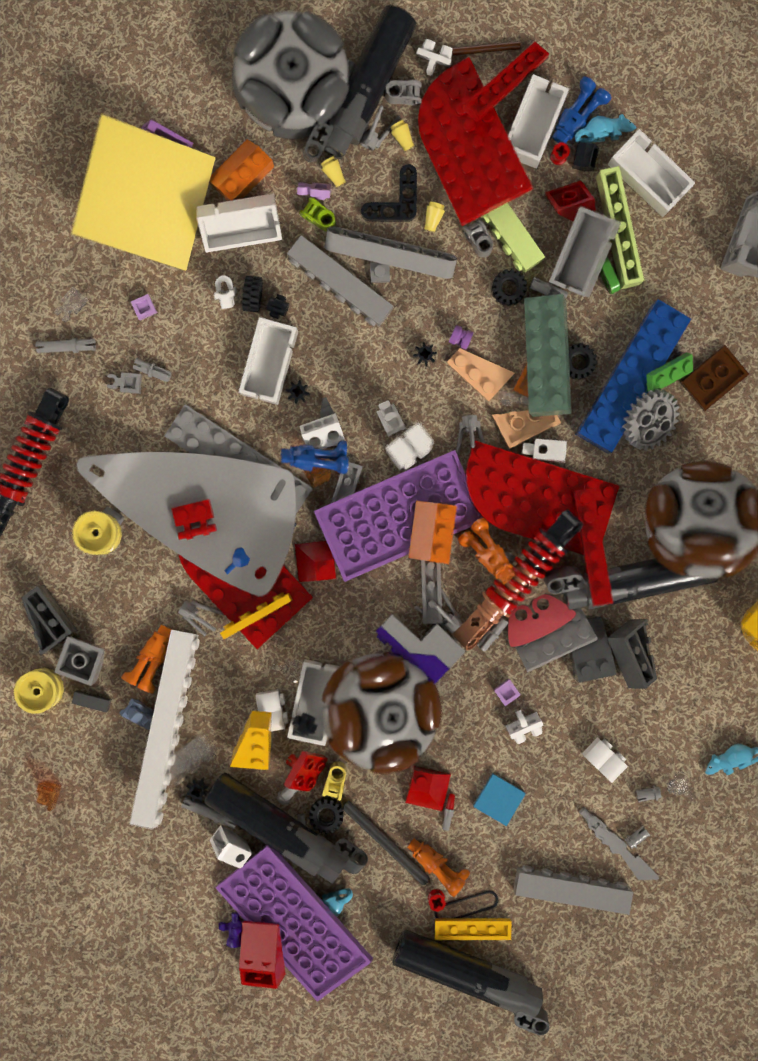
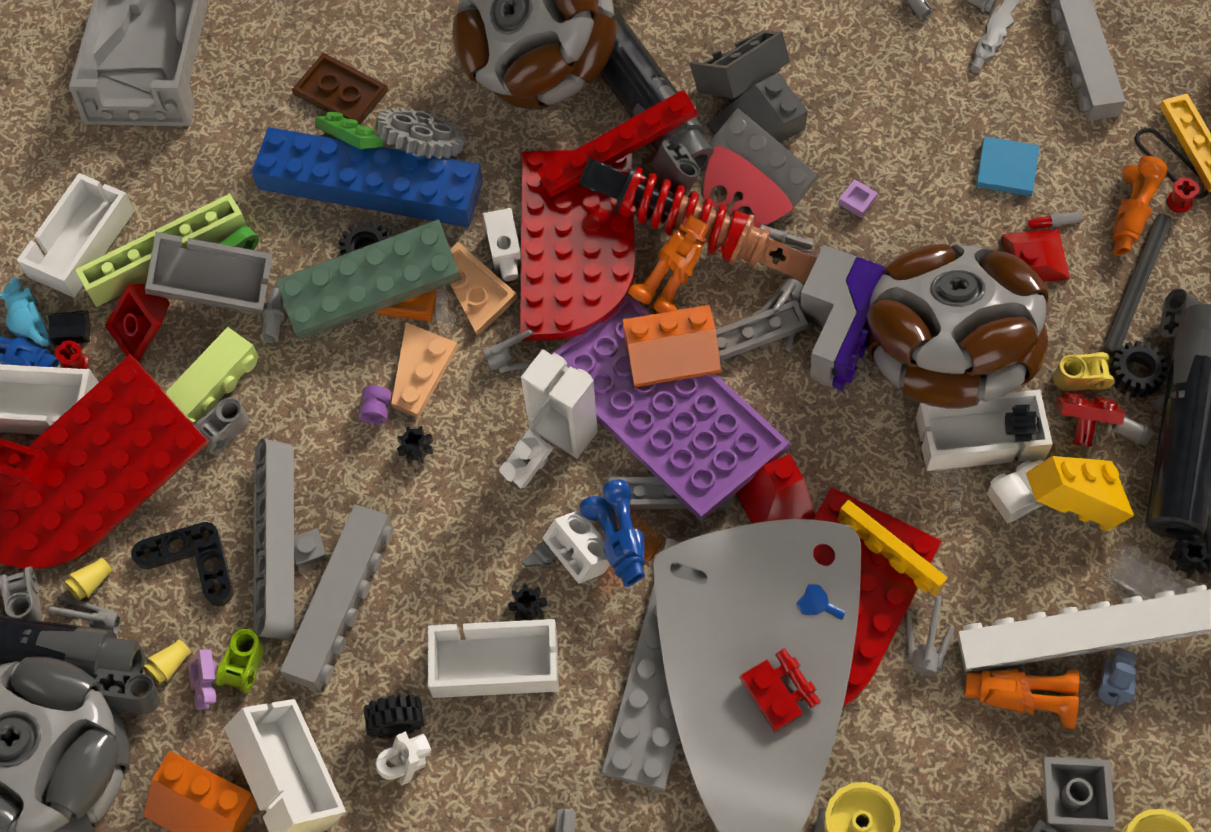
camera: 105 degrees left, 25 degrees down
dark grey piece [71,690,112,712] -> none
black gear [266,294,290,320] -> none
light yellow cone [424,201,445,232] -> none
black tyre [491,269,527,306] -> none
white hips [505,710,544,744] -> none
white brick [582,737,628,782] -> none

